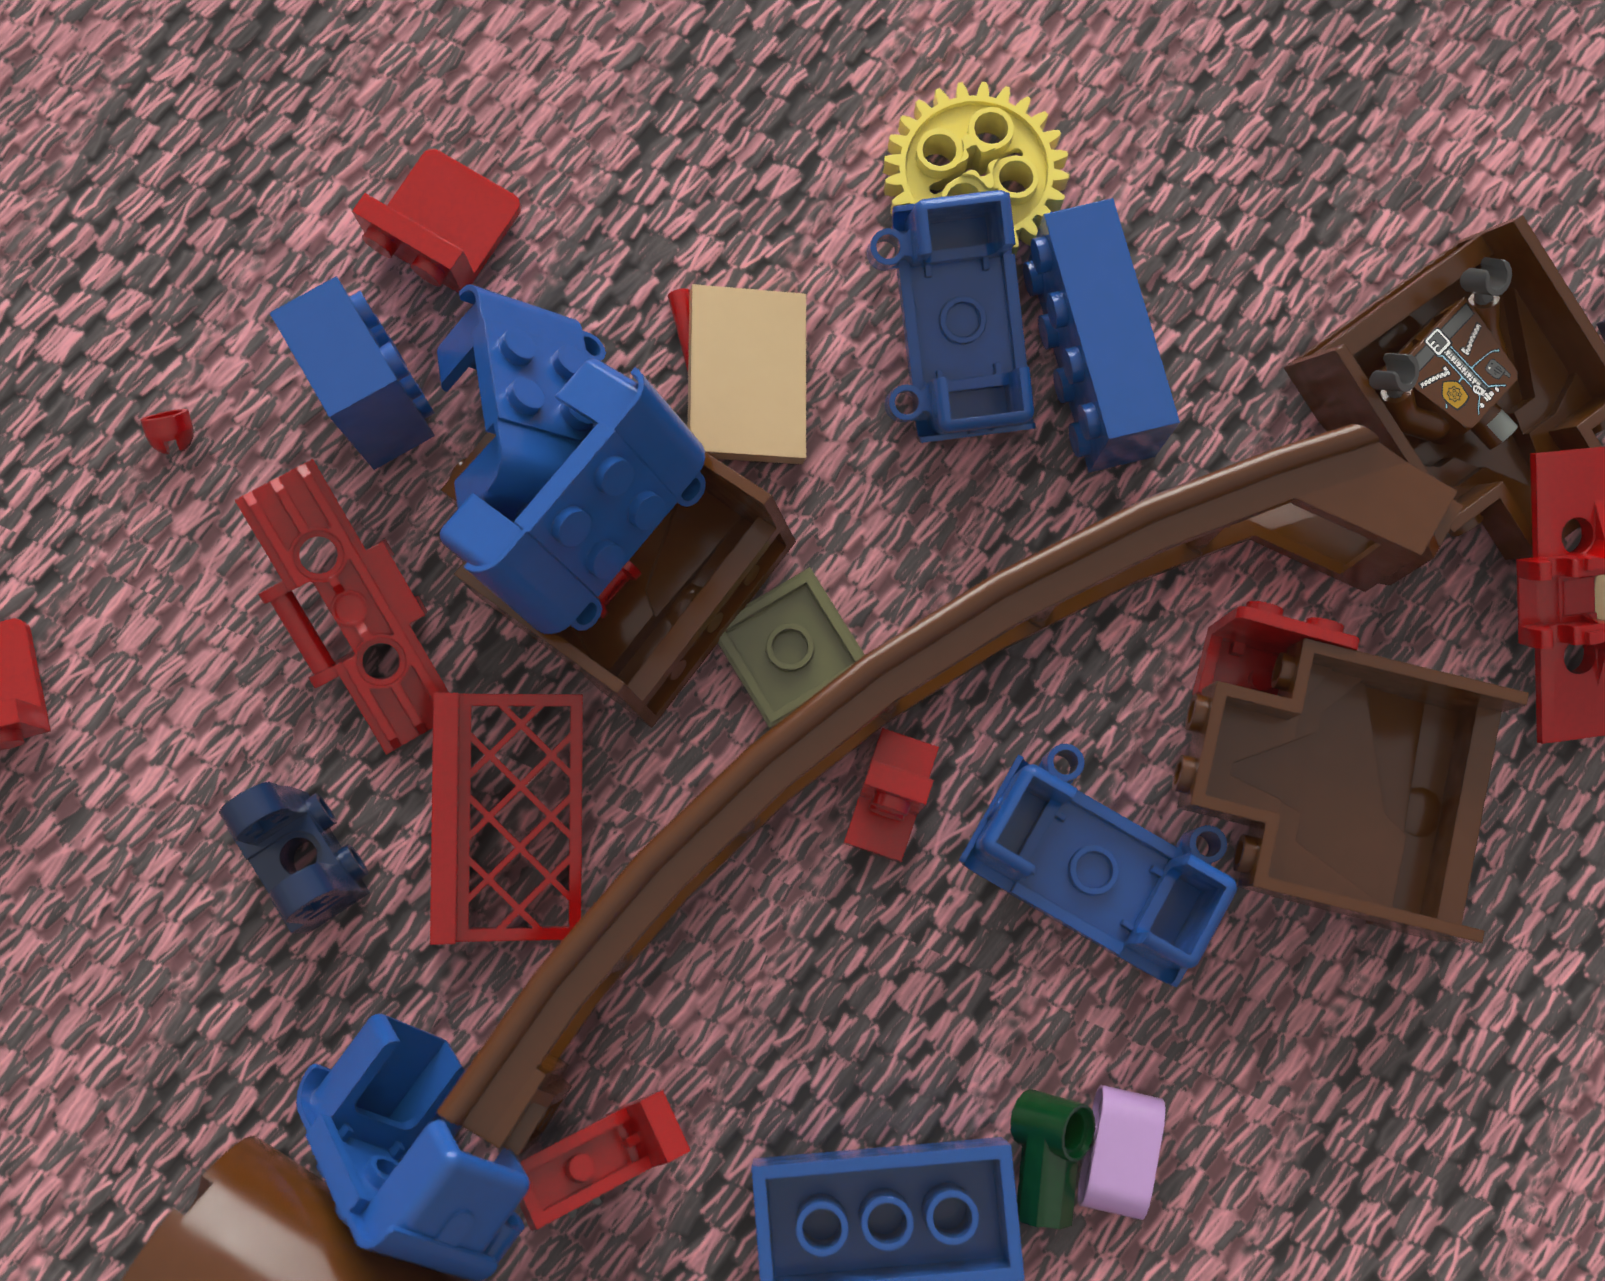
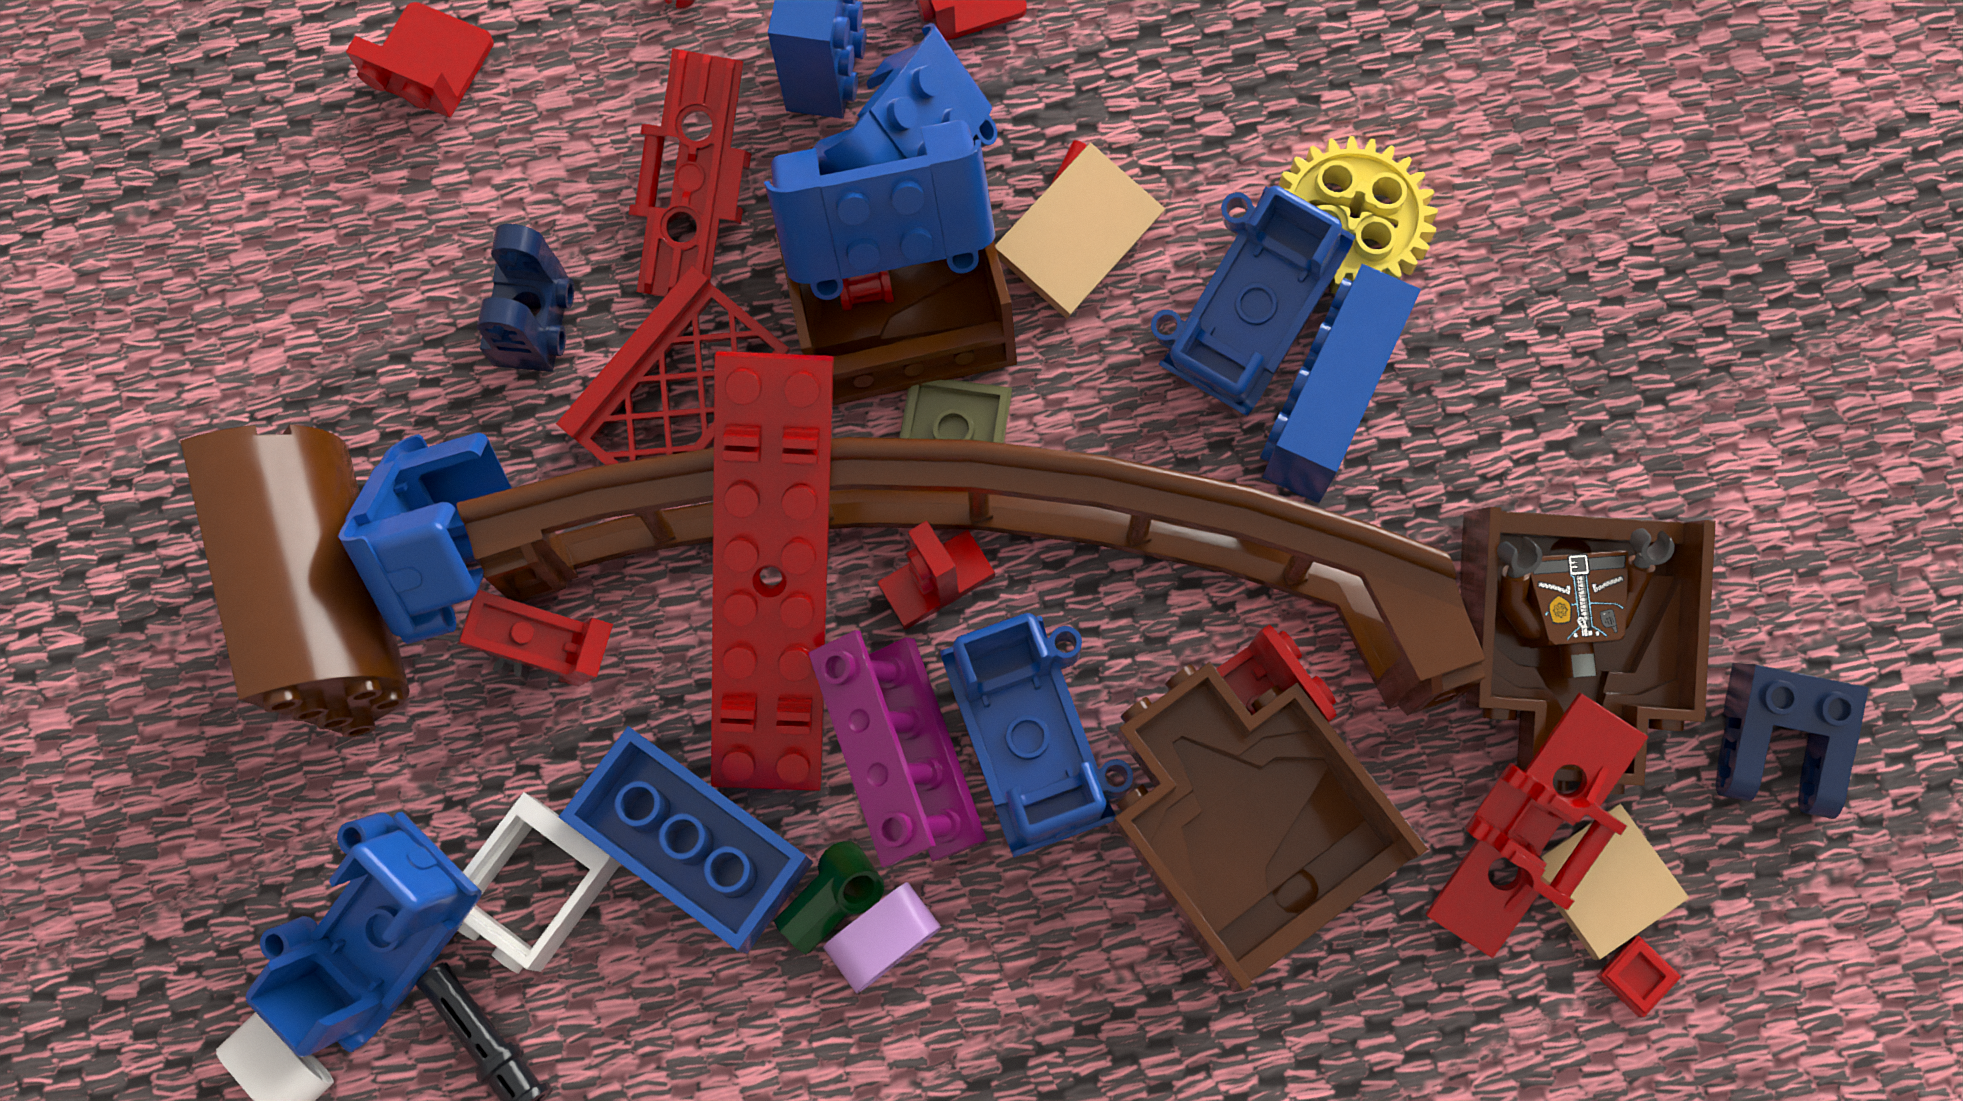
camera: 45 degrees right, 5 degrees down
none -> red piece [711,351,834,791]
none -> magenta fence [808,630,987,868]

